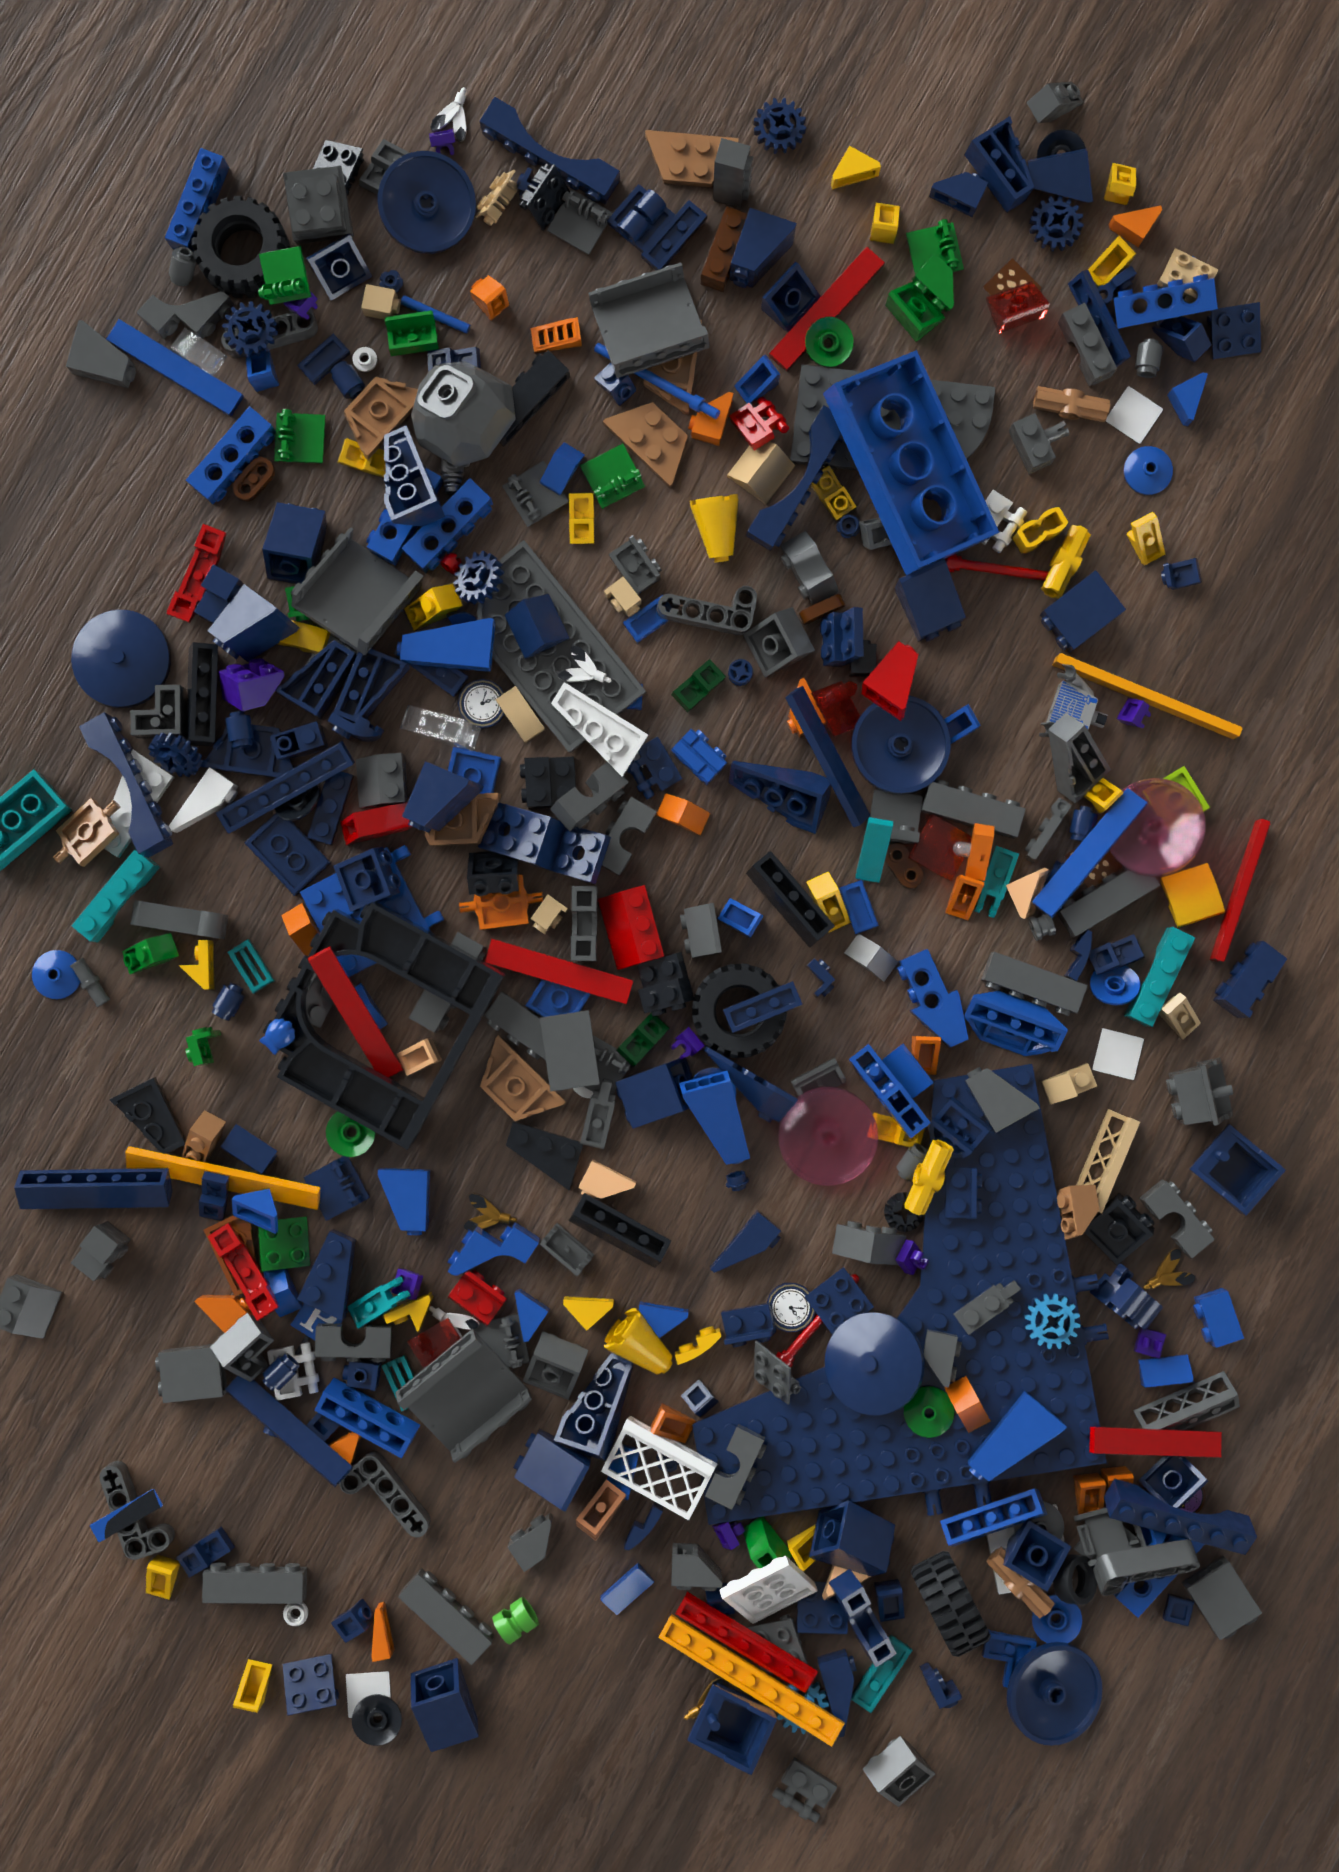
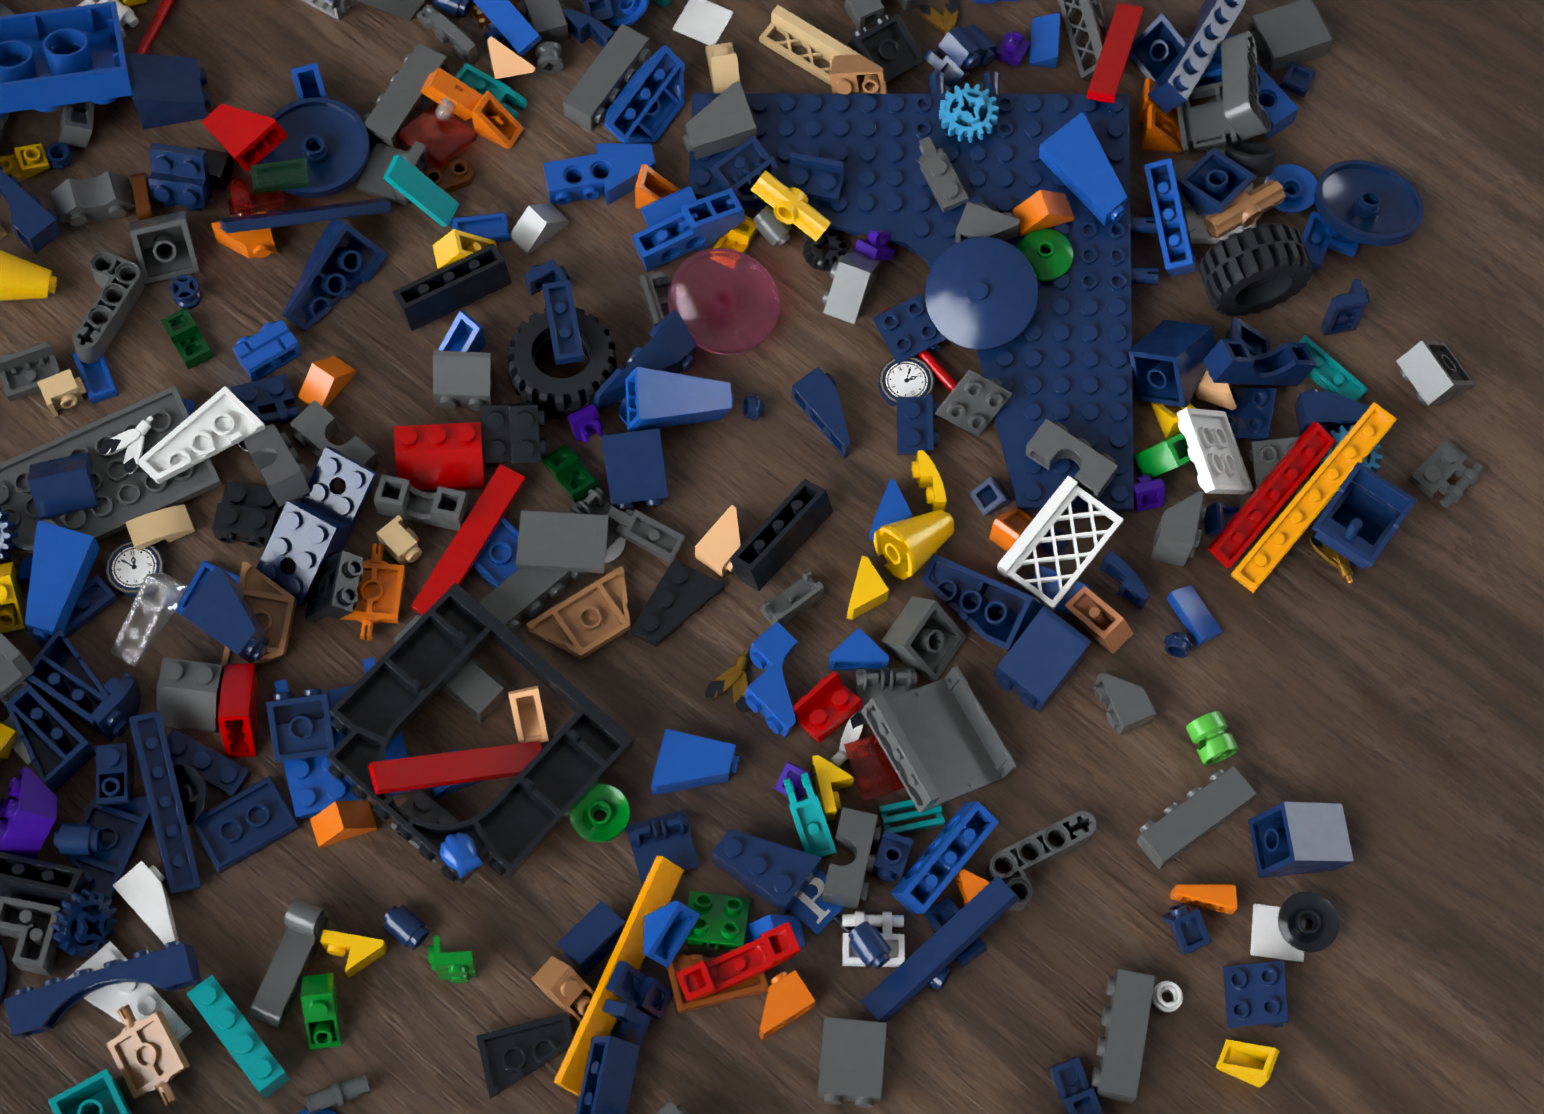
camera: 90 degrees left, 20 degrees down
dark grey brick [210,1313,274,1382] -> none
teal tile [227,939,275,994] -> none
none -> clear green tile [251,158,310,194]
none -> dark blue bracket [602,998,652,1046]
none -> dark blue plate [1164,632,1193,658]

